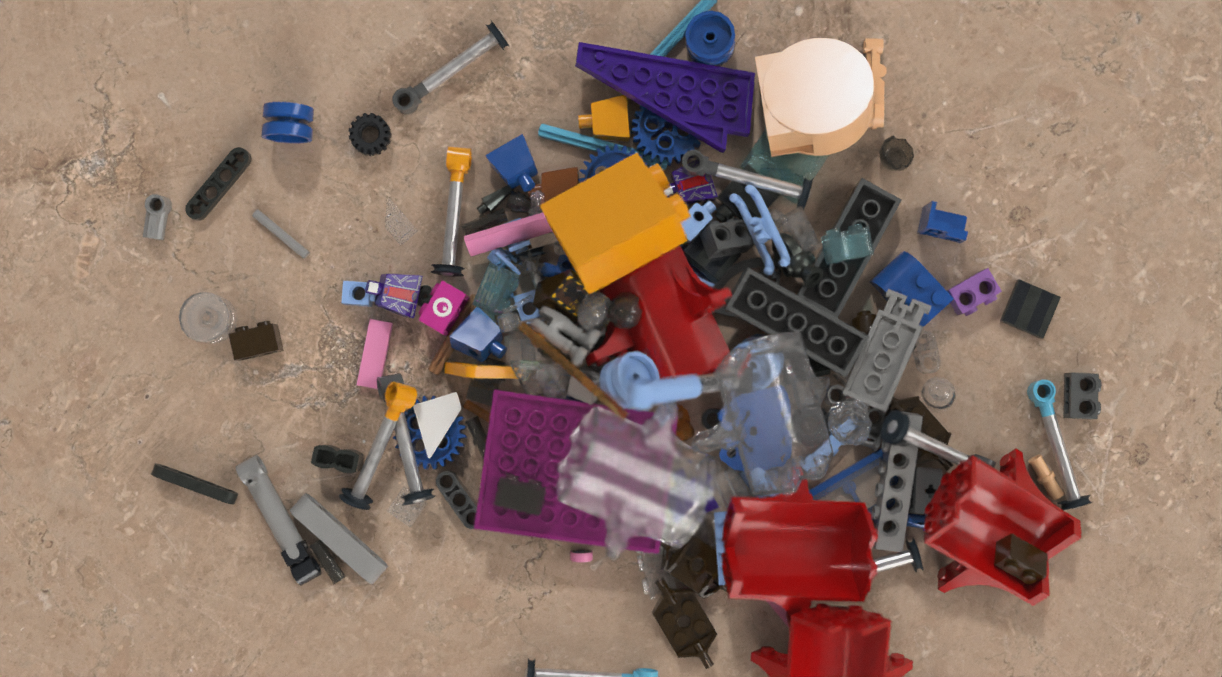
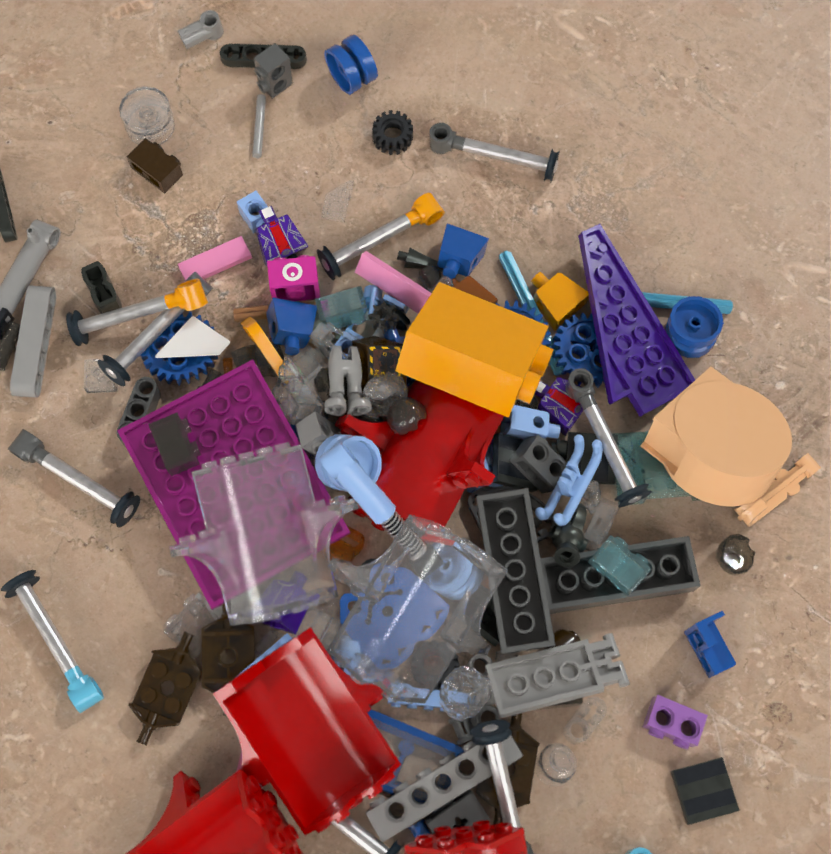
camera: 50 degrees right, 15 degrees down
clear smoke pin [461,208,508,236] -> none
clear orange bar [518,321,629,421] -> none
bright pink tile [570,549,593,562] -> none
blue brick [869,251,954,327] -> none
none -> piece [8,429,140,528]
none -> dark grey brick [254,43,293,99]

